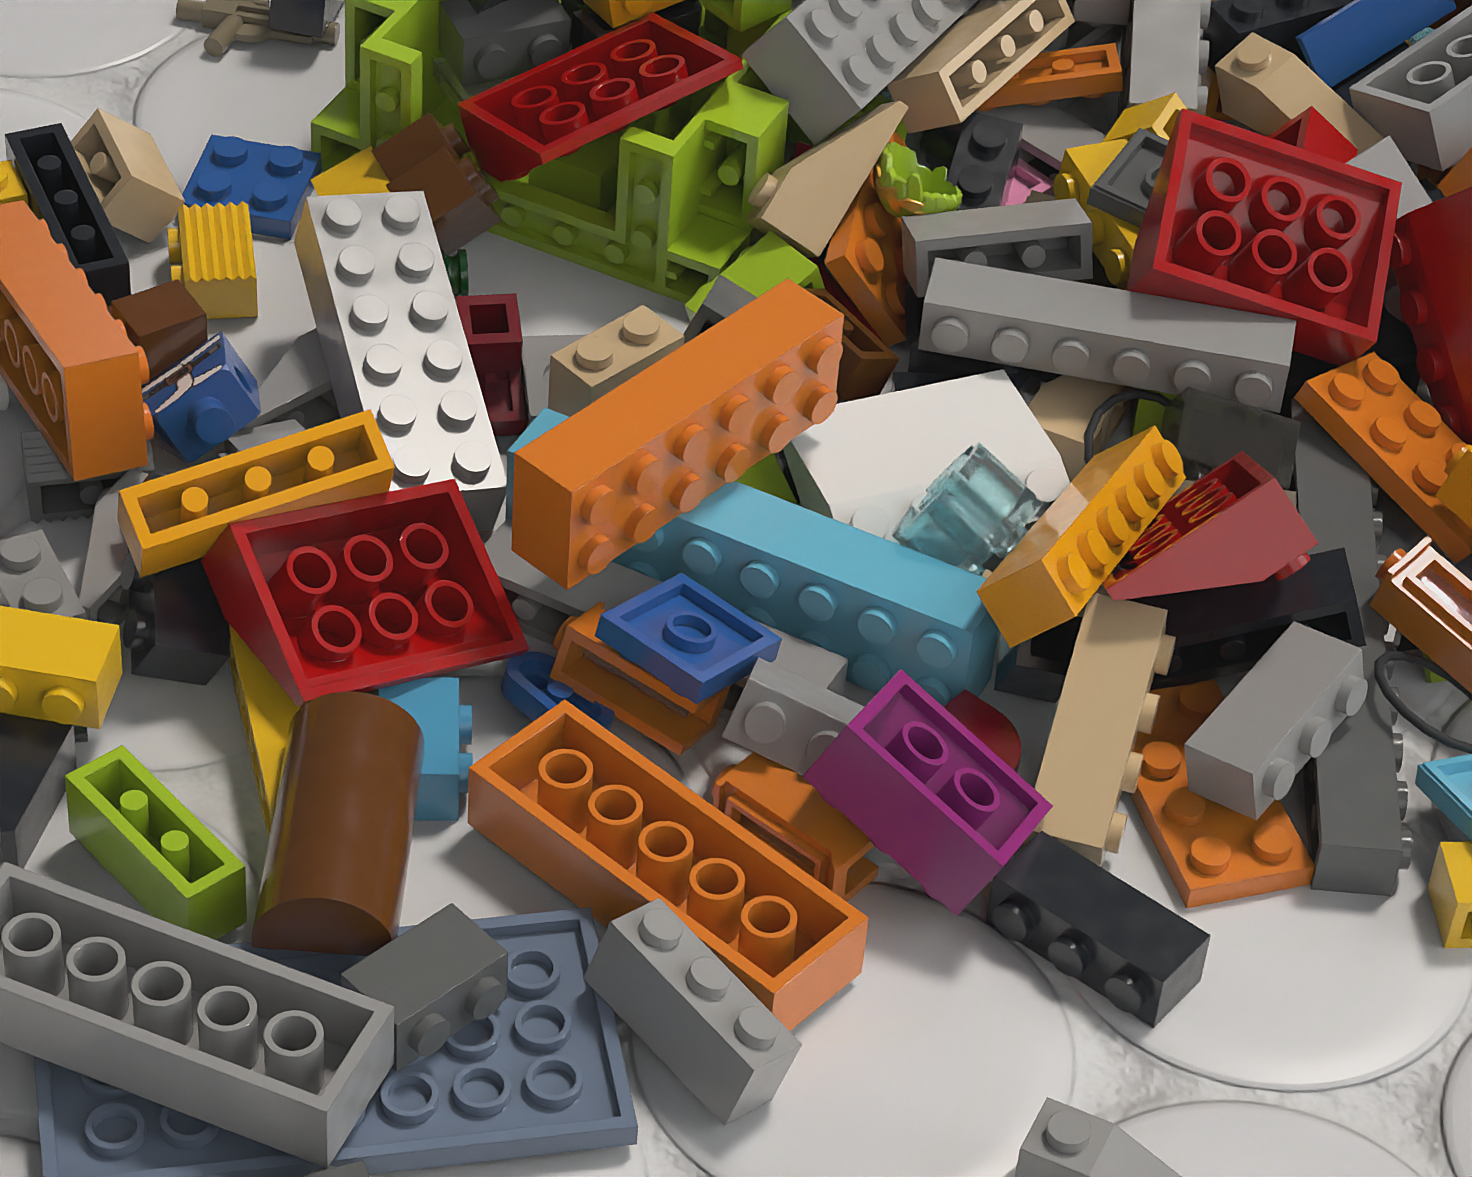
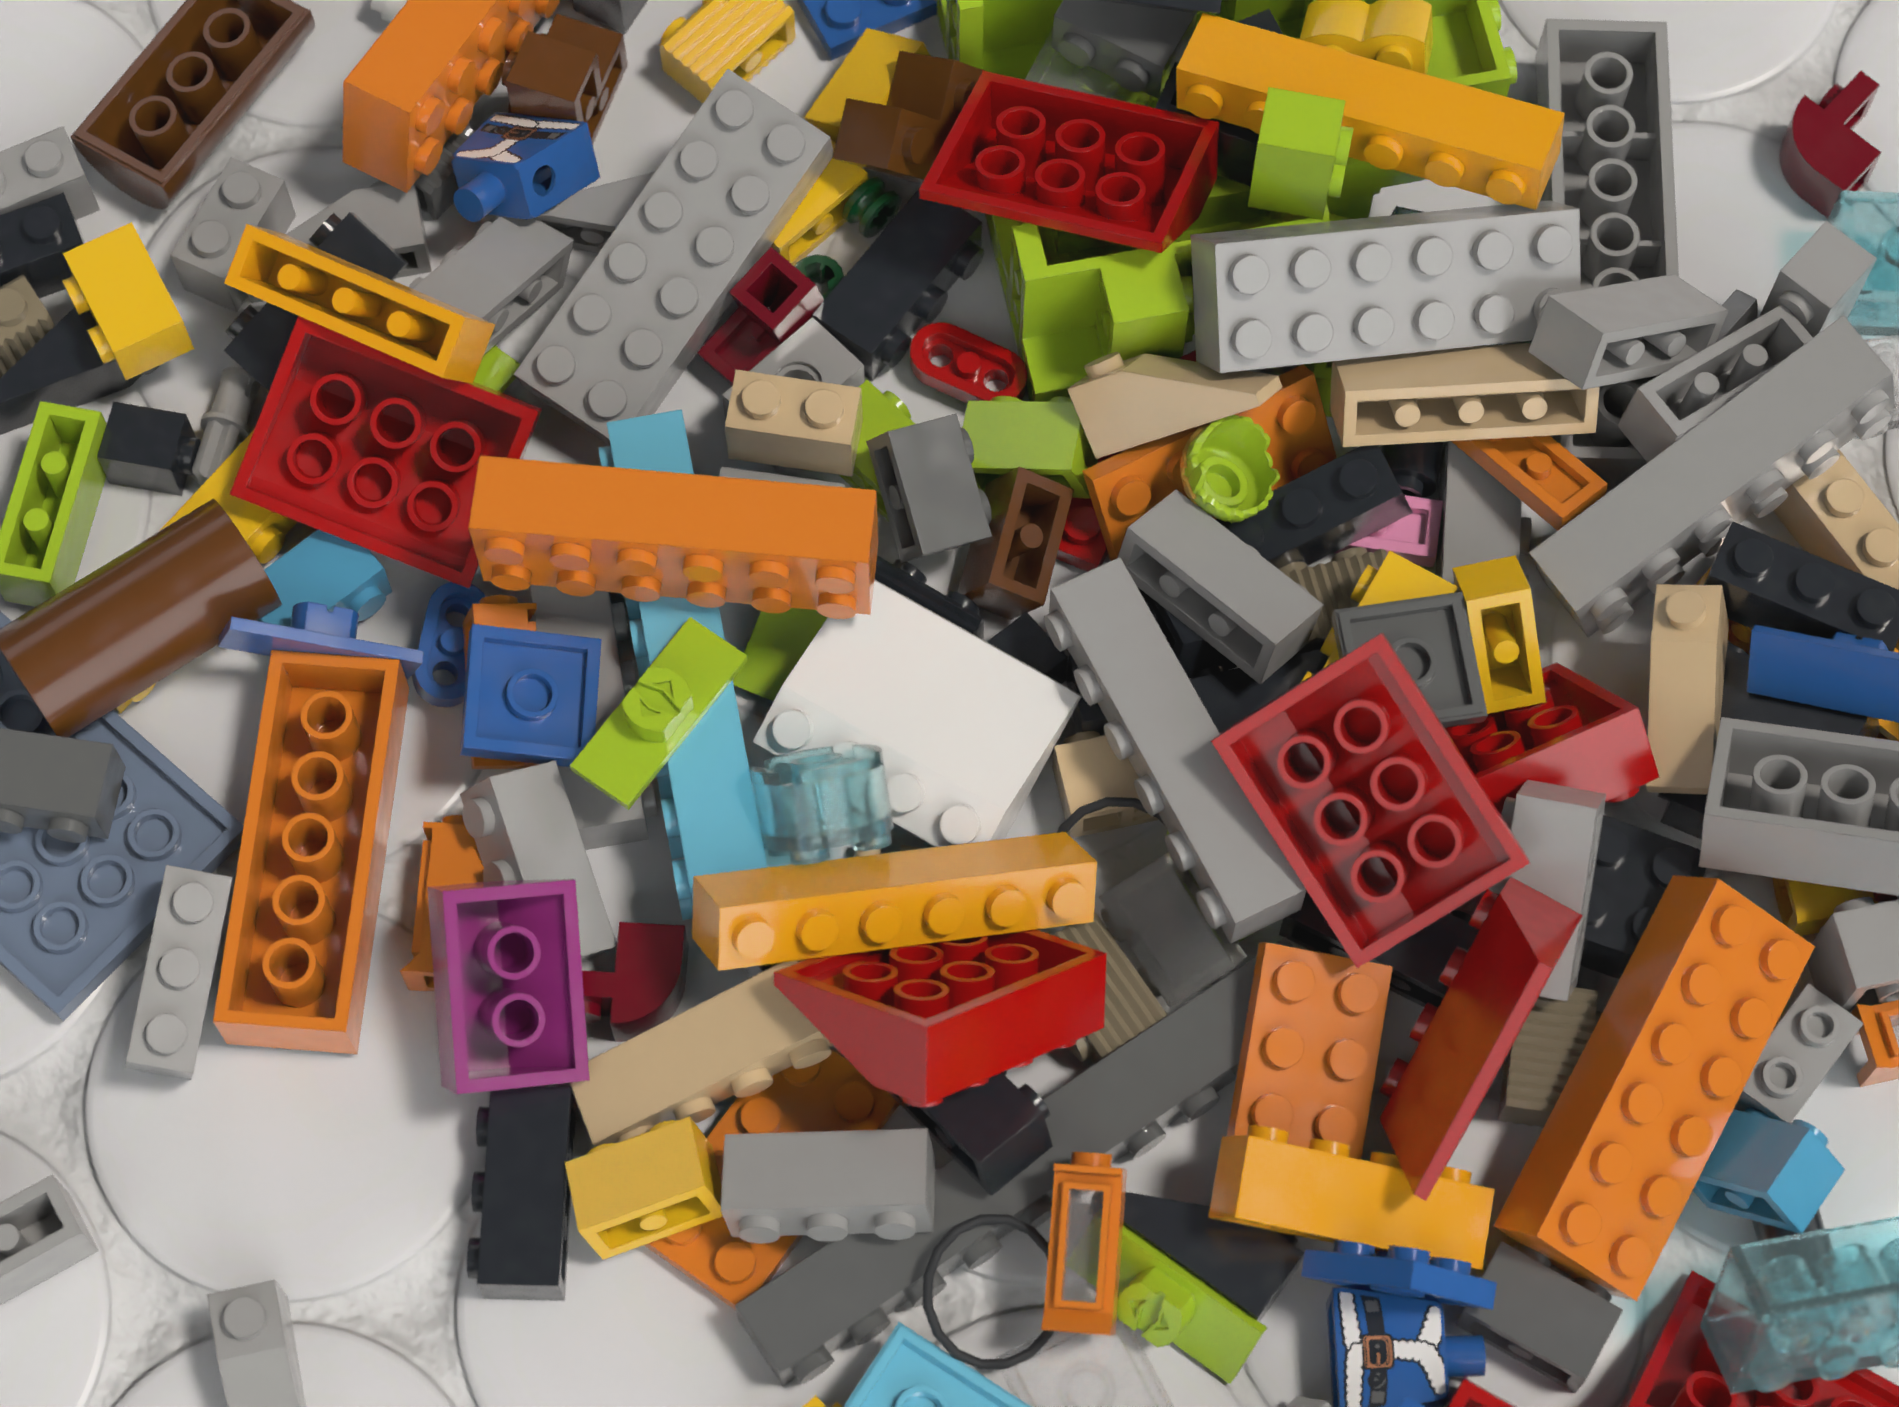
camera: 55 degrees right, 25 degrees up
none -> black brick [97,401,201,496]
none -> light grey axle [192,367,260,485]
none -> piece [218,601,424,680]
none -> yellow brick [565,1116,723,1260]
none -> lime piece [570,617,748,810]
none -> black brick [812,187,984,382]
none -> red plate [910,322,1027,403]

